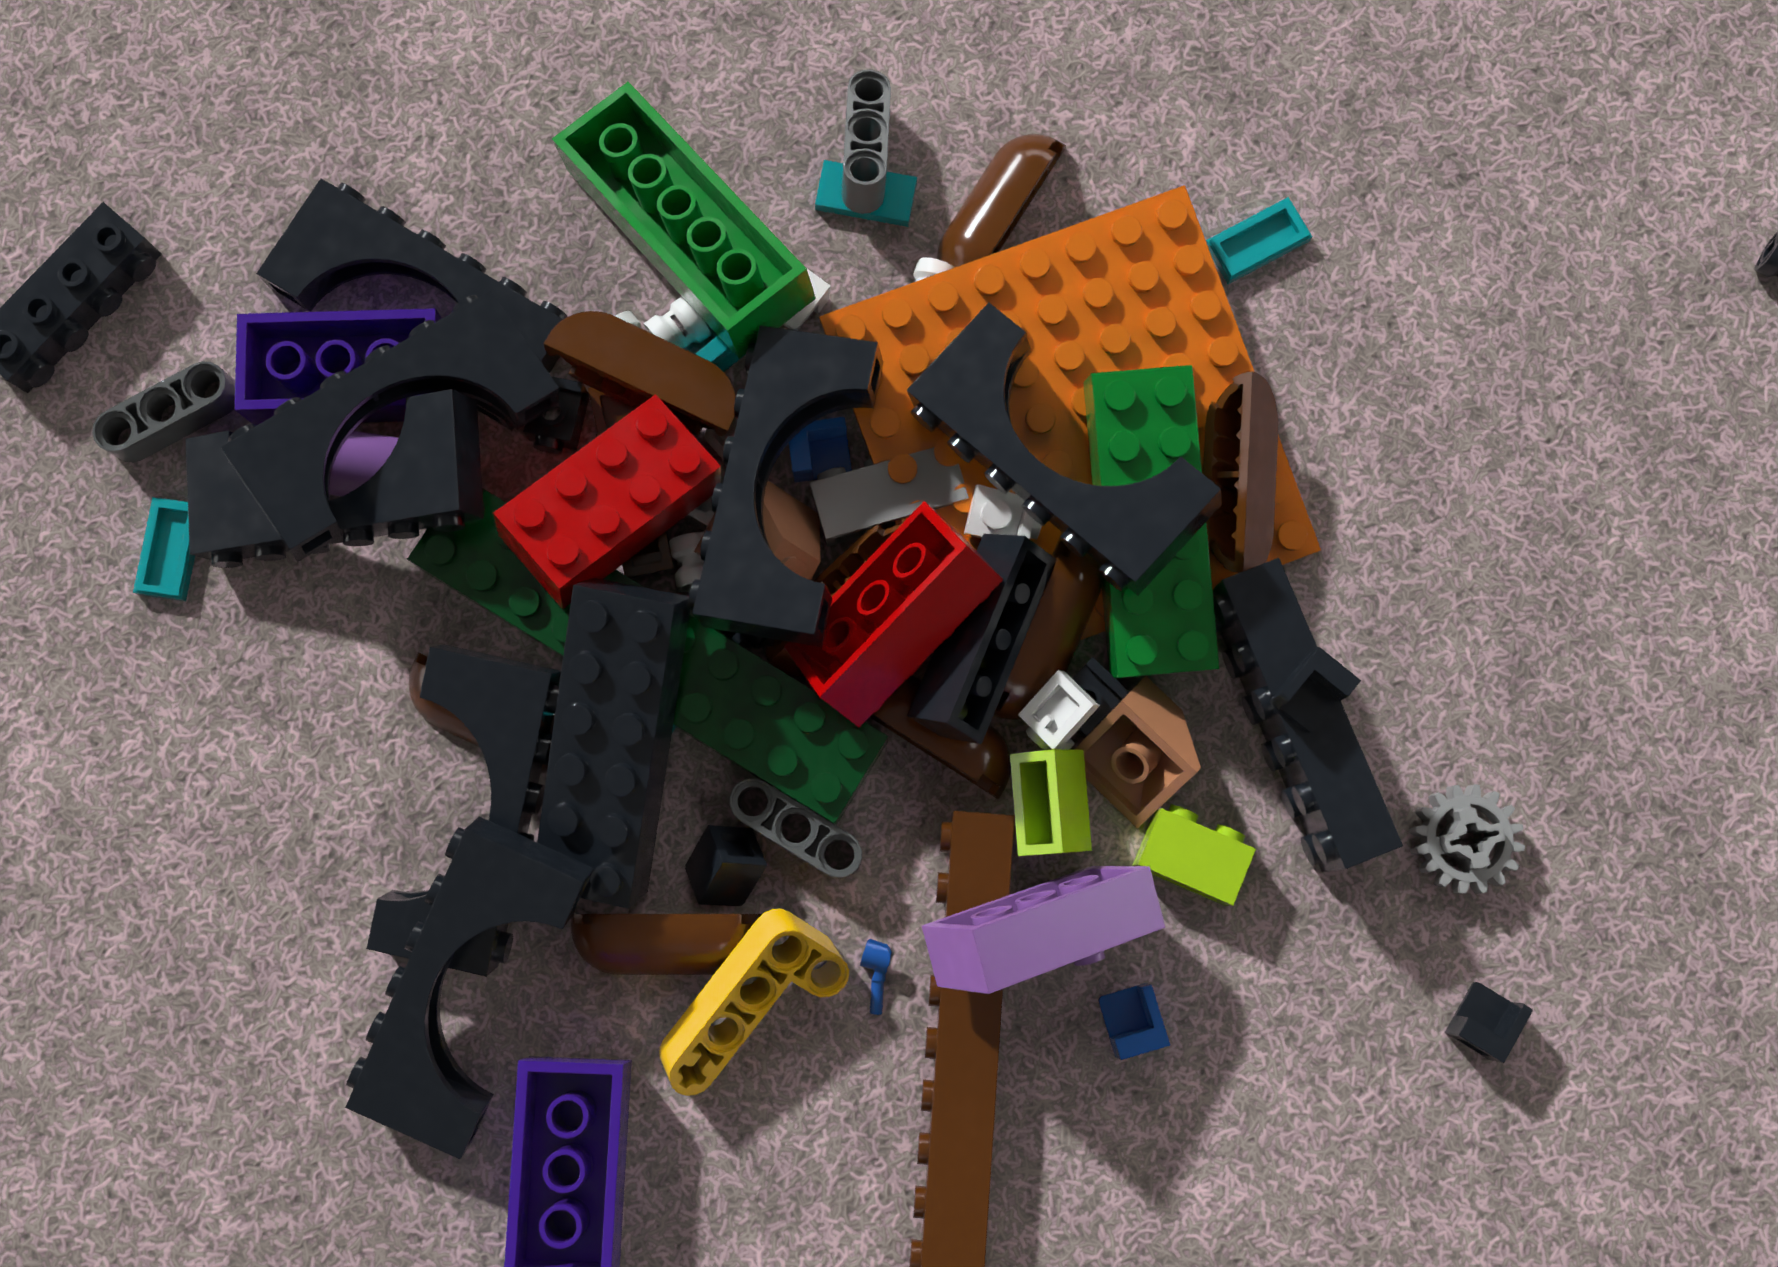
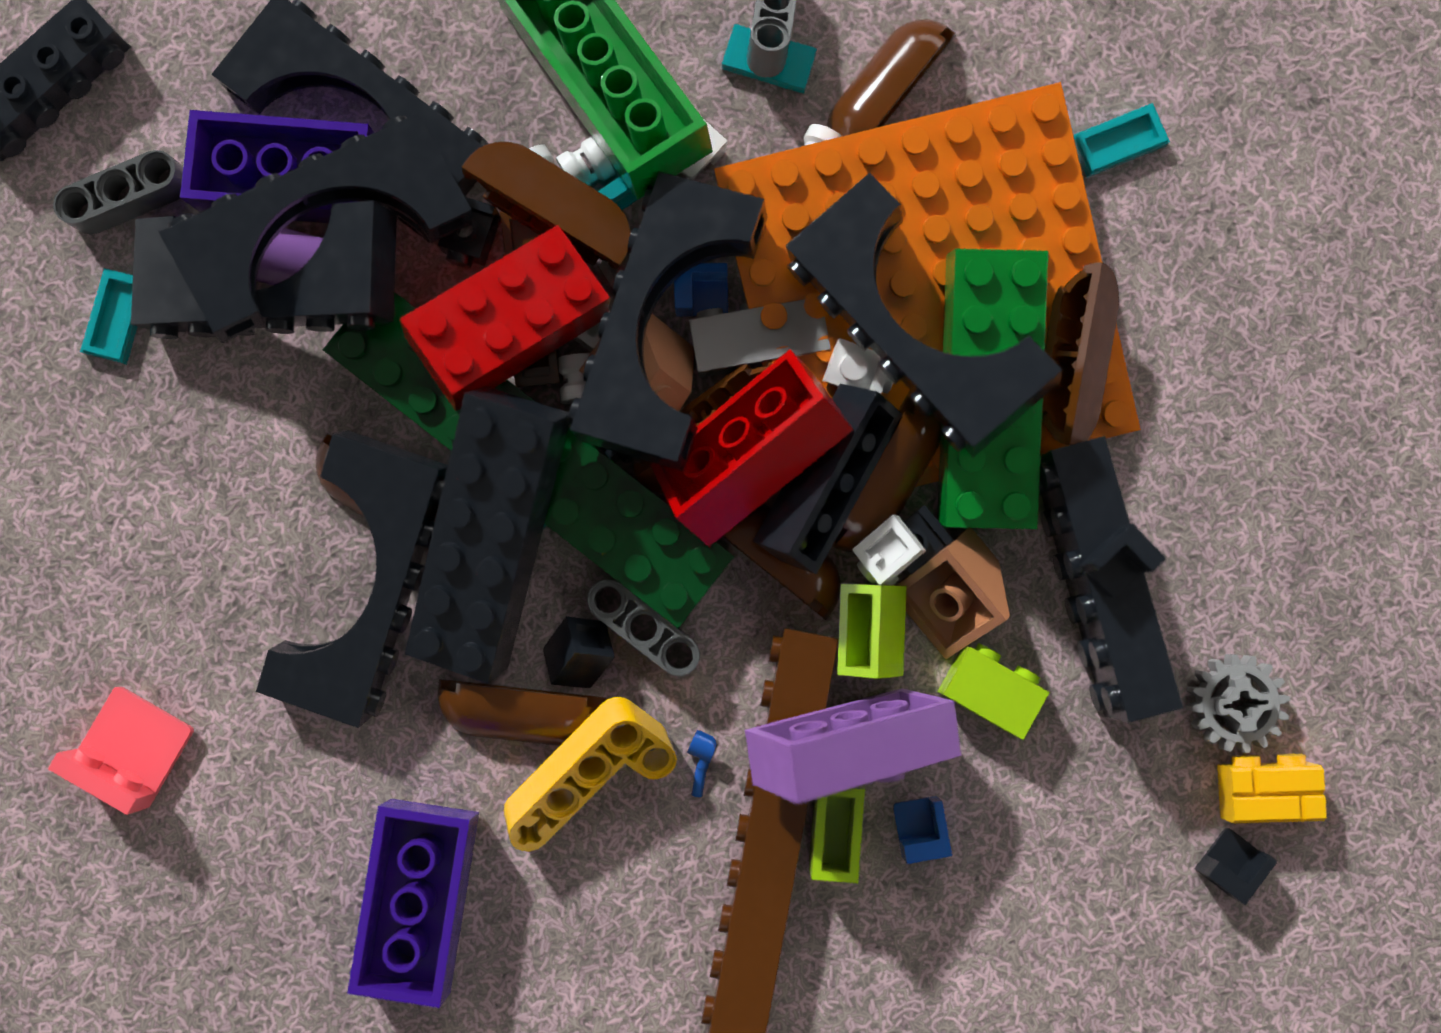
camera: 10 degrees right, 5 degrees up
black arch [345,816,594,1159] -> none
none -> coral bracket [48,686,194,815]
none -> lime brick [808,785,865,884]
none -> yellow brick [1217,754,1327,824]

